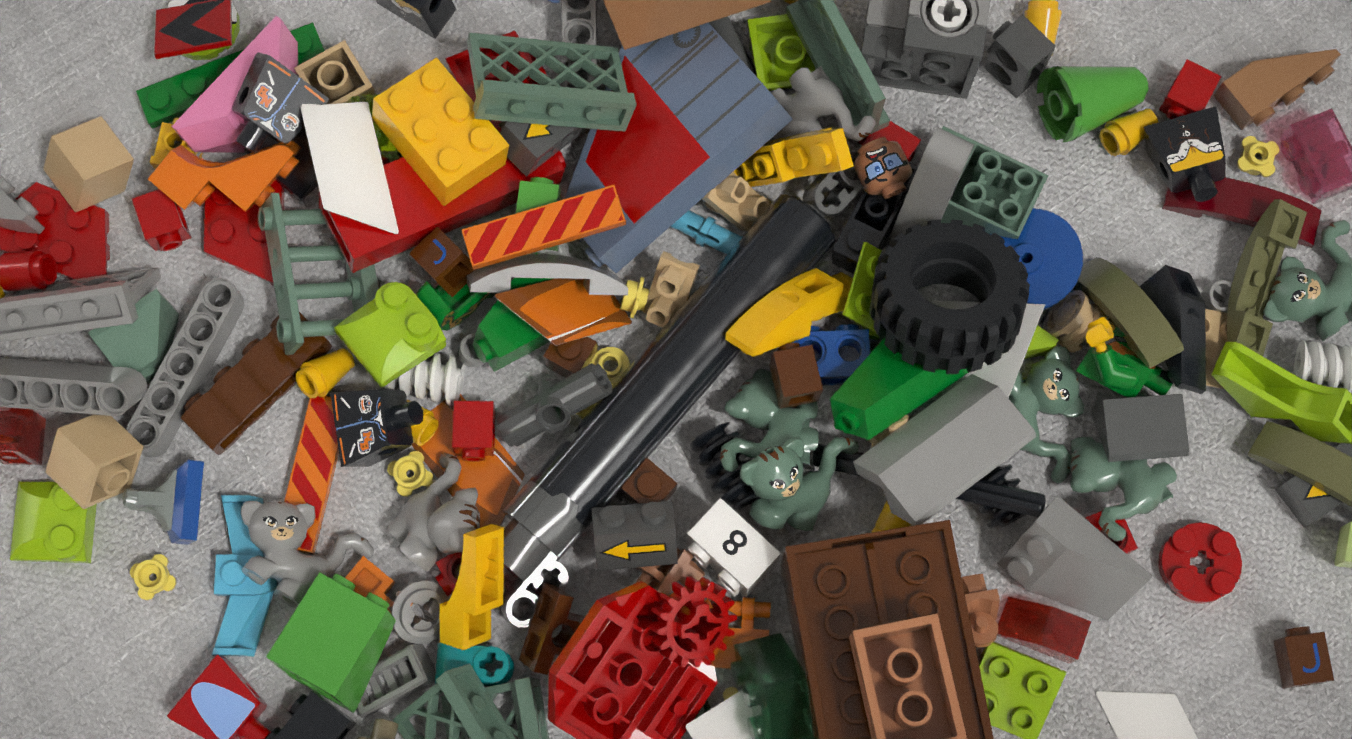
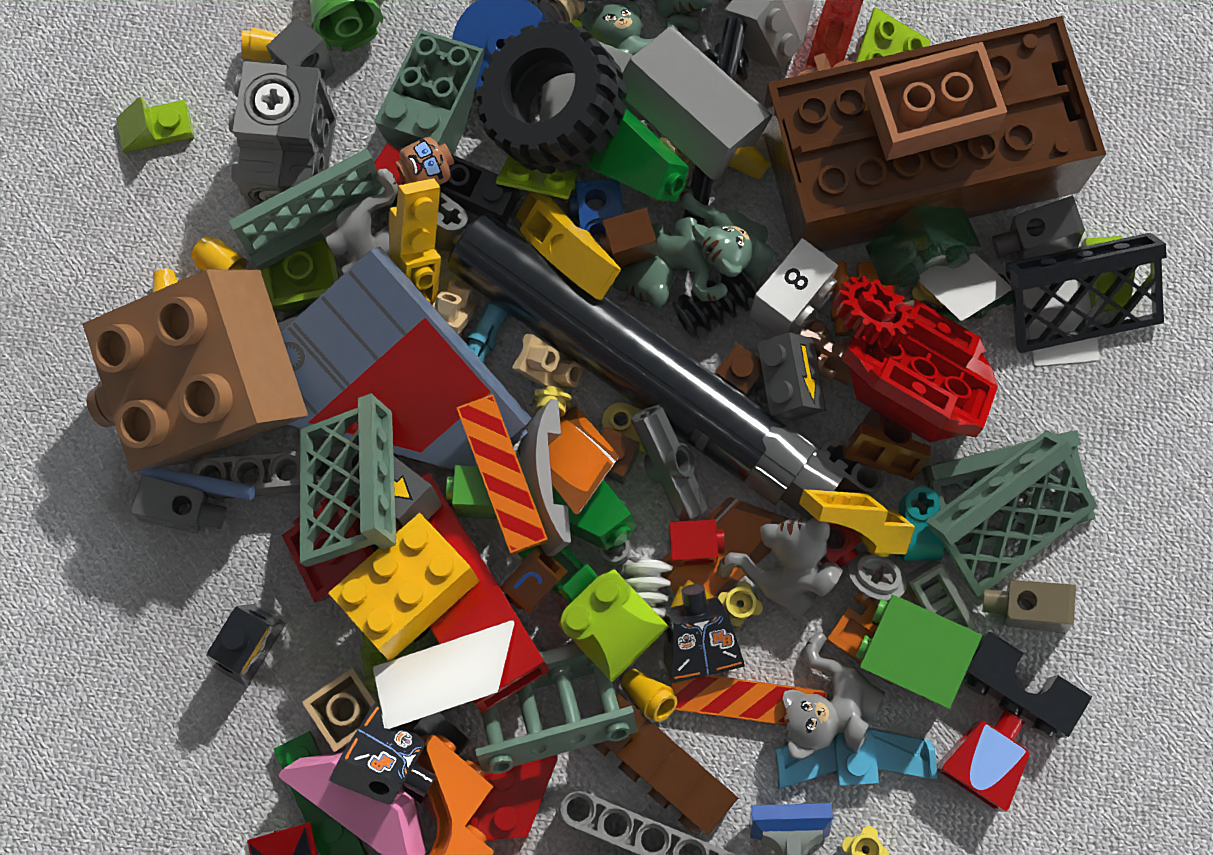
camera: 95 degrees left, 0 degrees up
light grey beam [889,127,974,240] -> none

